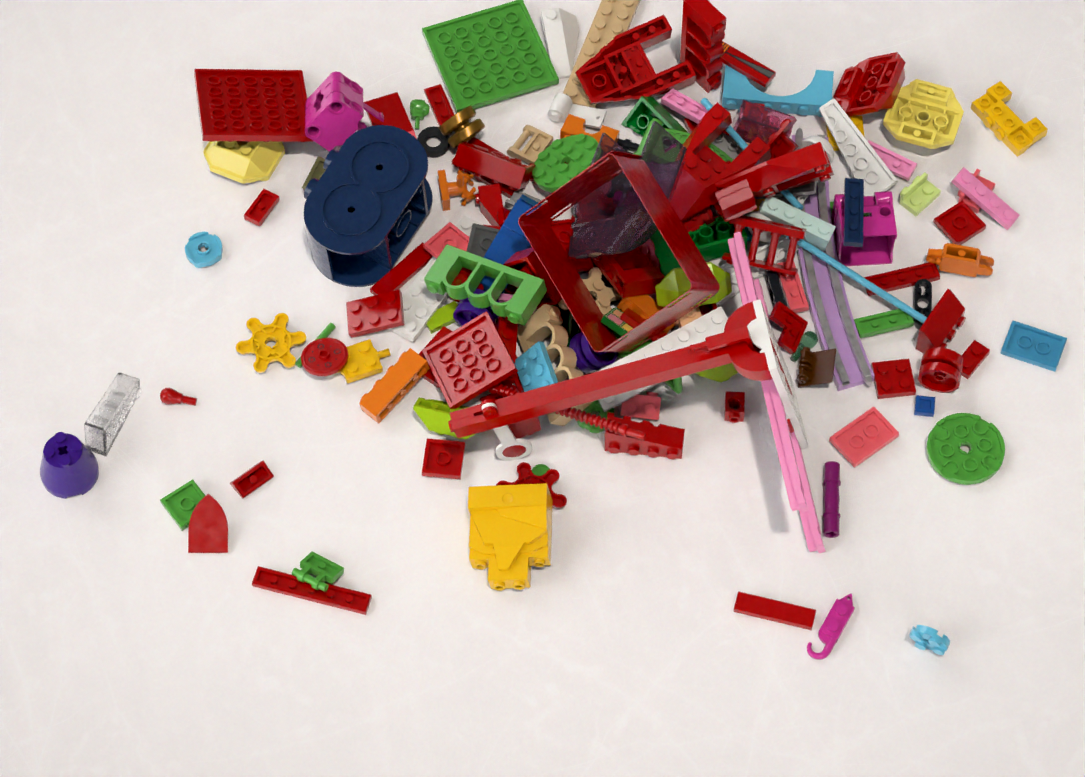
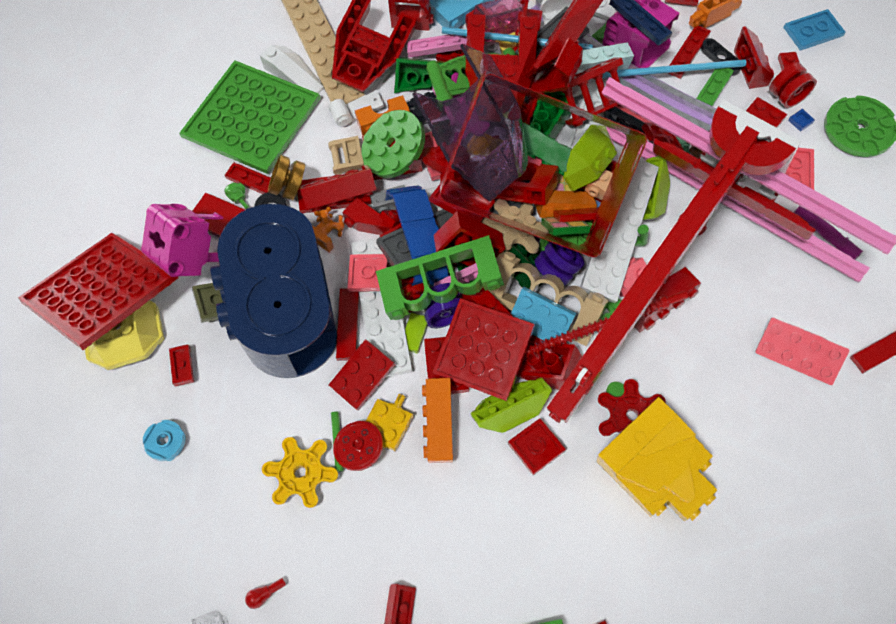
camera: 40 degrees left, 5 degrees up
none -> coral bracket [755,317,850,385]

